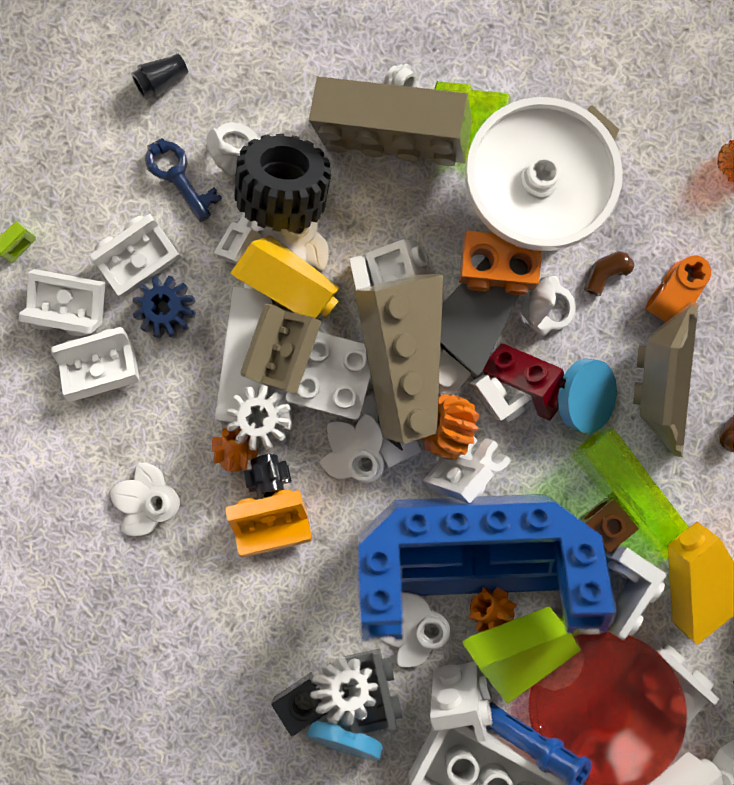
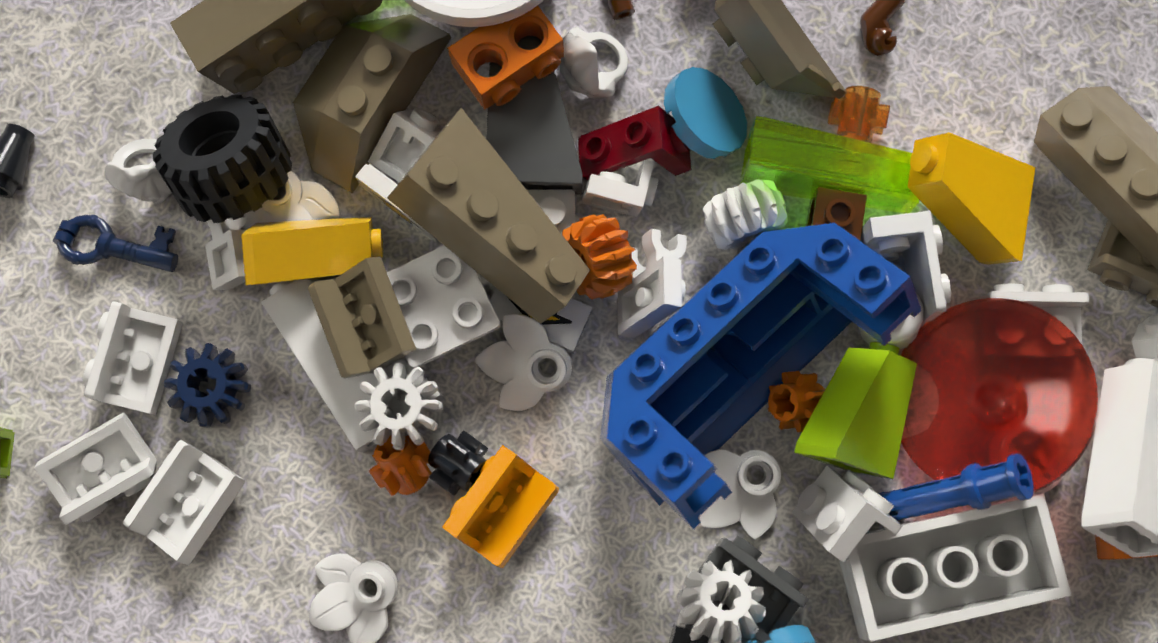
camera: 40 degrees left, 5 degrees down
none -> dark tan wedge [293,14,452,194]
none -> white gear [703,179,788,250]
none -> clear orange gear [828,86,890,144]

